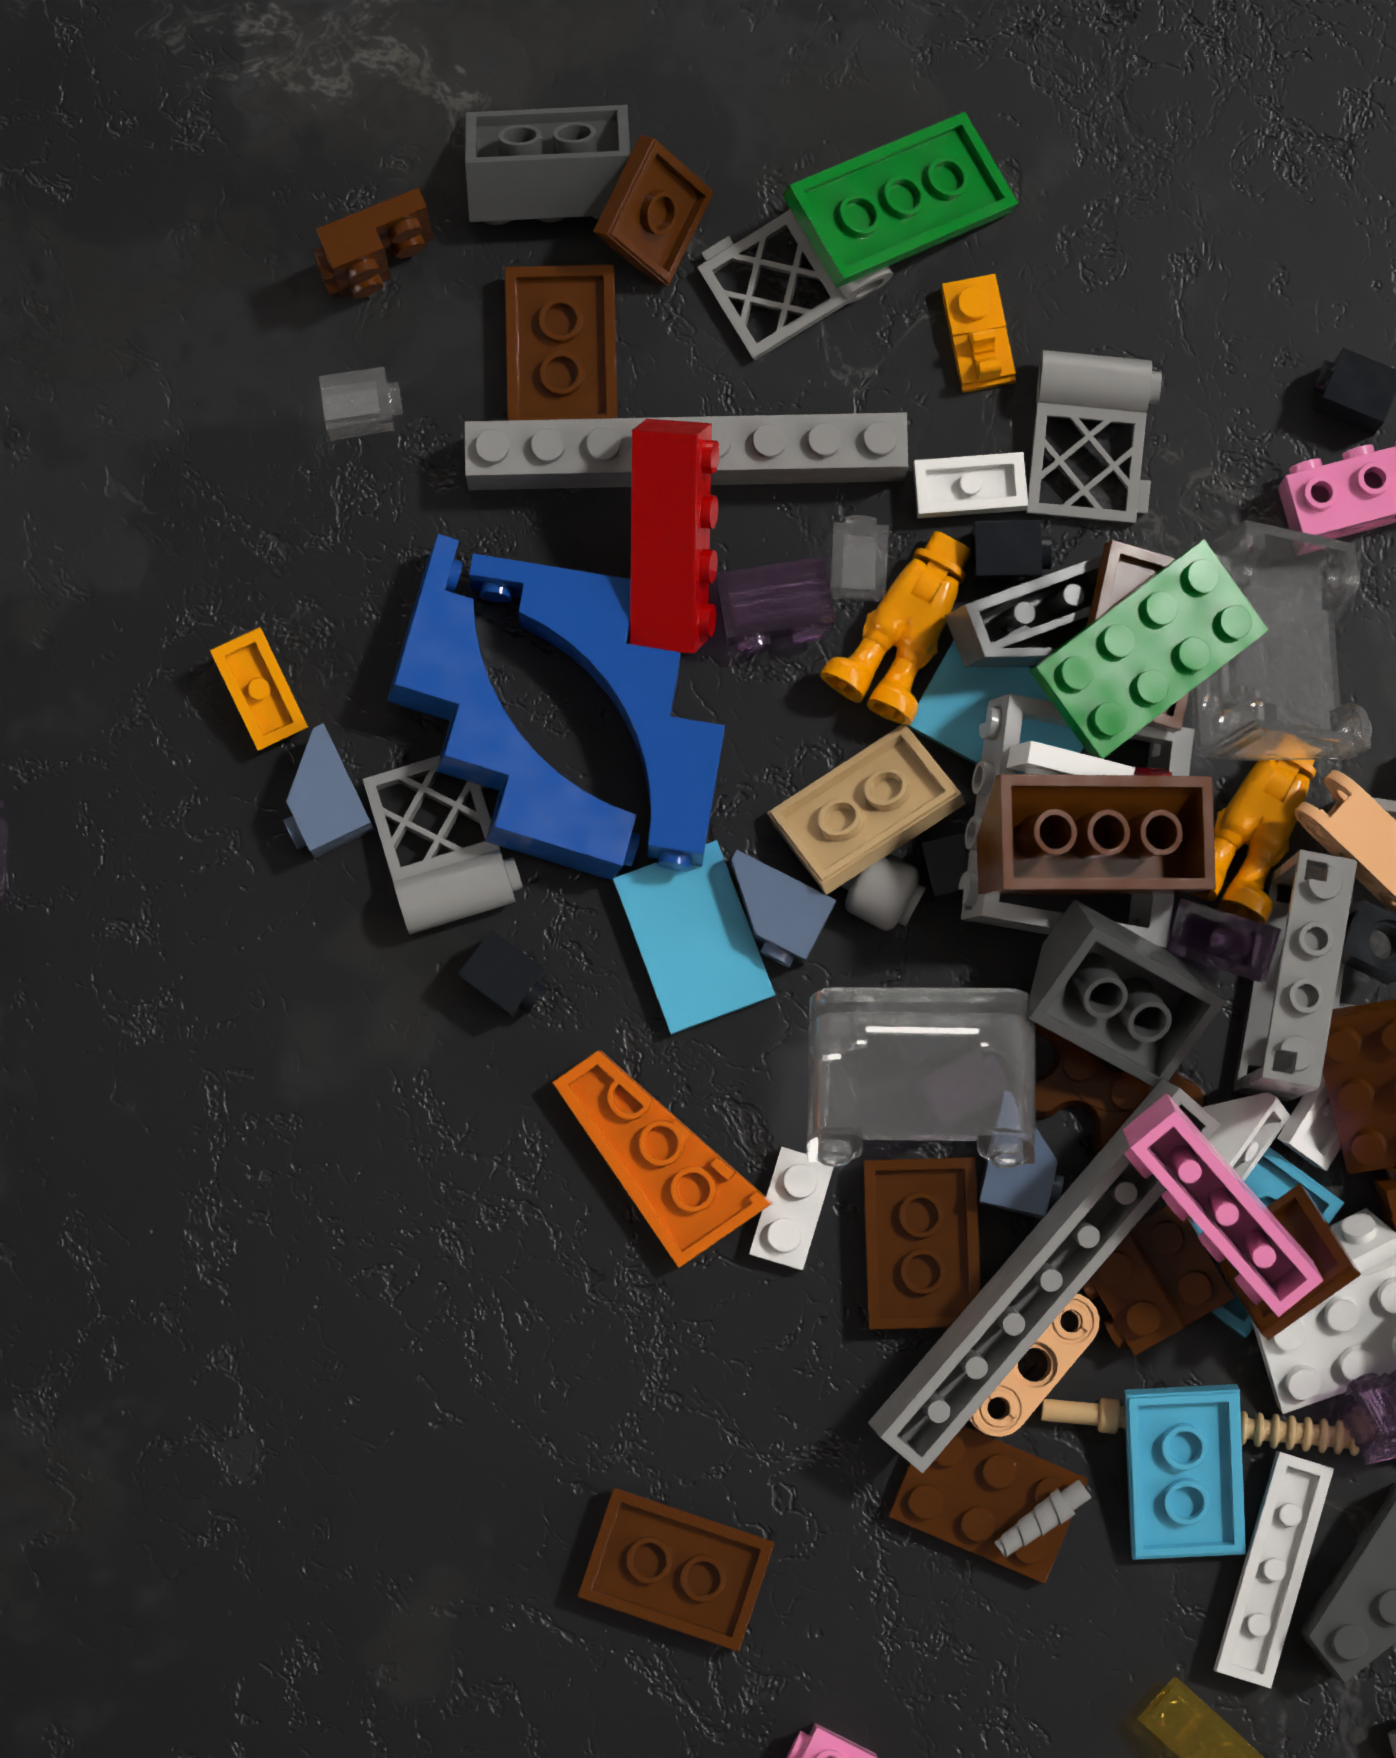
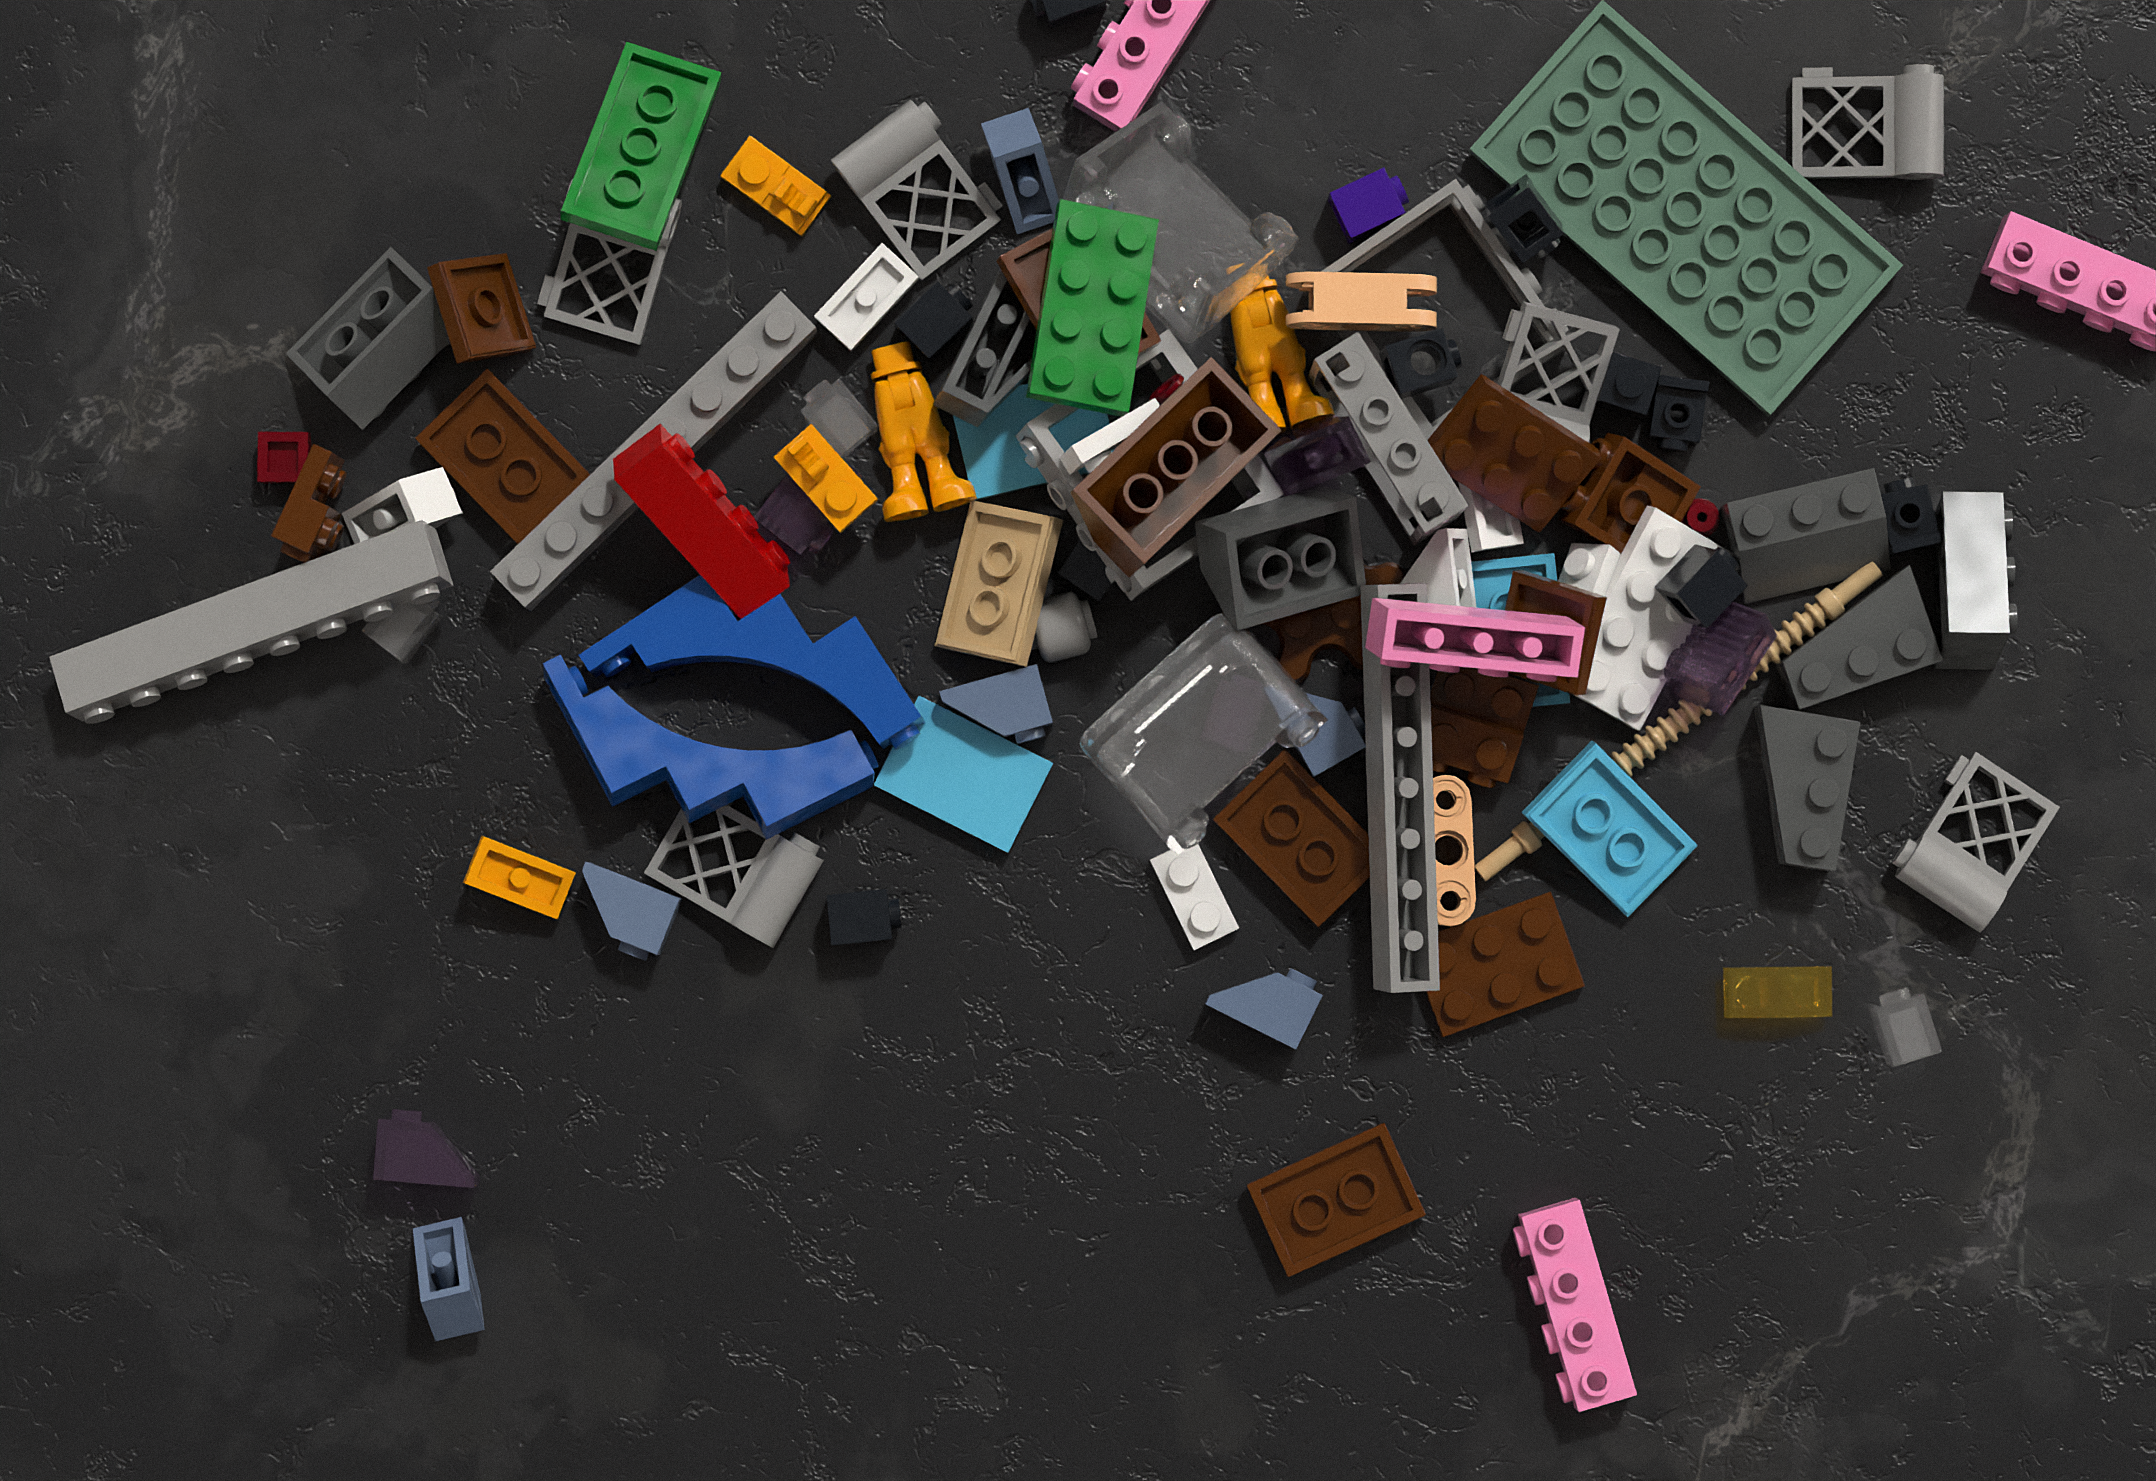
camera: 40 degrees left, 5 degrees up
orange wing [552,1050,773,1268] -> none
light grey animal [994,1479,1092,1558] -> none
white plate [1213,1451,1334,1689] -> none
none -> light grey brick [49,520,454,724]
none -> dark red plate [257,432,311,484]
none -> white slope [342,467,462,544]
none -> light orange plate [774,424,878,533]
none -> sand blue slope [981,108,1059,234]
none -> sand blue slope [1204,968,1323,1049]

